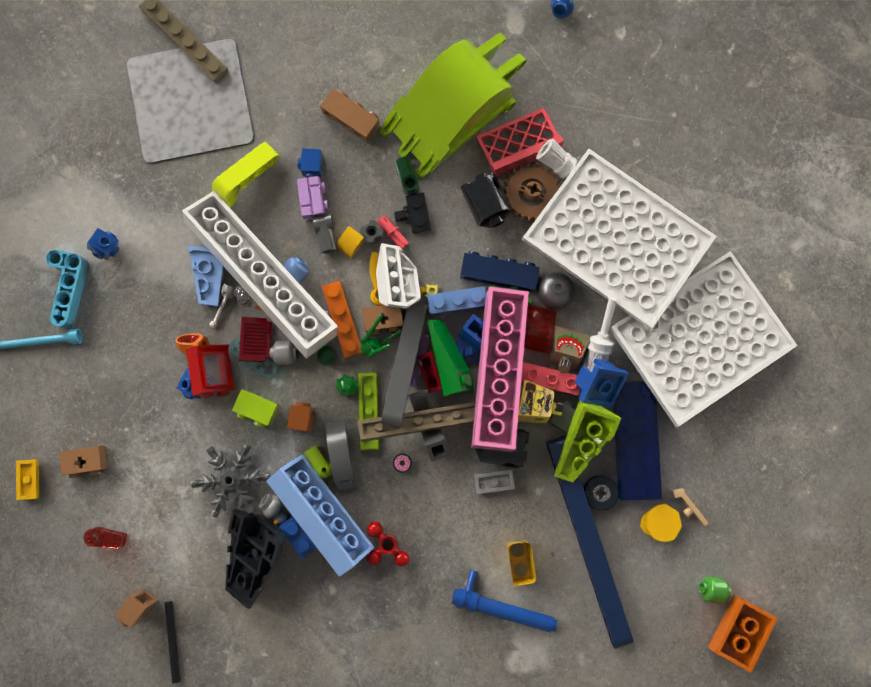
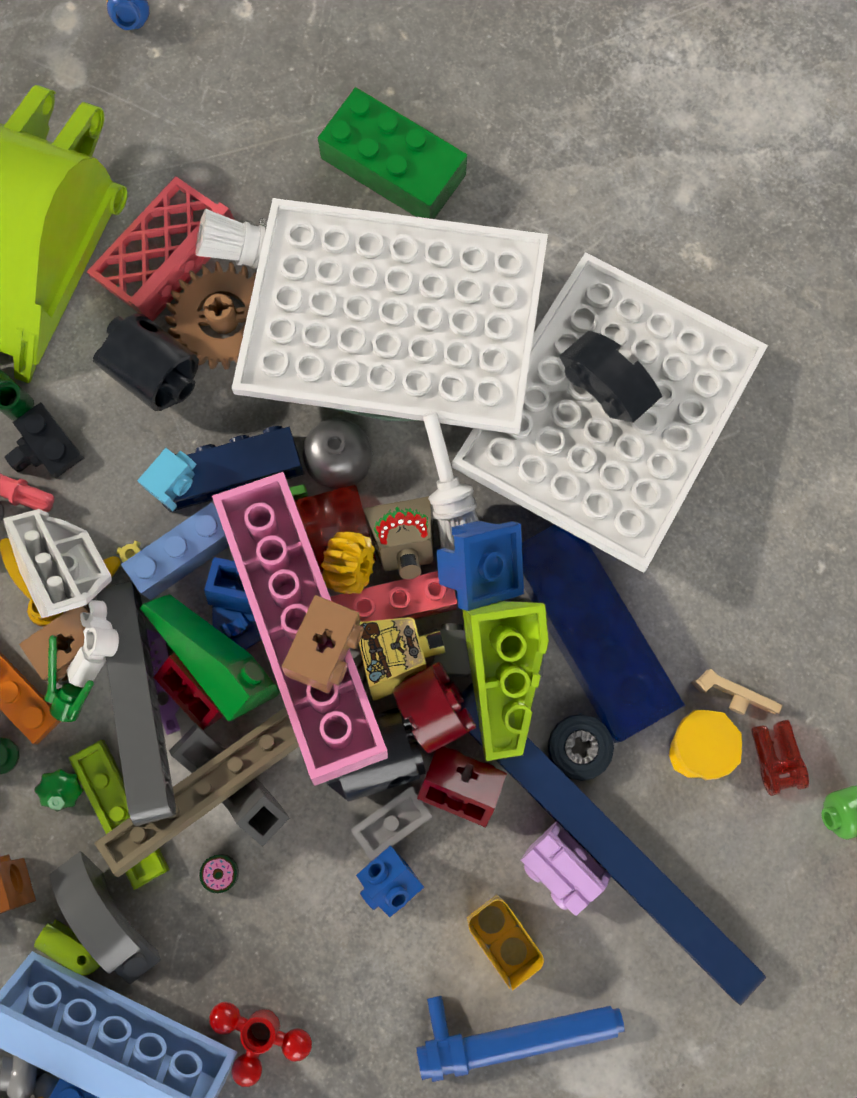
camera: 25 degrees left, 5 degrees down
none -> white bar [66,600,119,687]
none -> medium azure brick [137,448,197,511]
none -> medium nougat brick [281,595,364,694]
none -> green brick [317,87,467,219]
none -> yellow gear [321,531,375,594]
none -> blue brick [356,845,424,917]
none -> dark red brick [393,662,476,753]
none -> dark red brick [417,747,507,828]
none -> lavender brick [521,822,611,916]
none -> black brick [559,331,663,423]
none -> clear red piece [751,720,809,796]

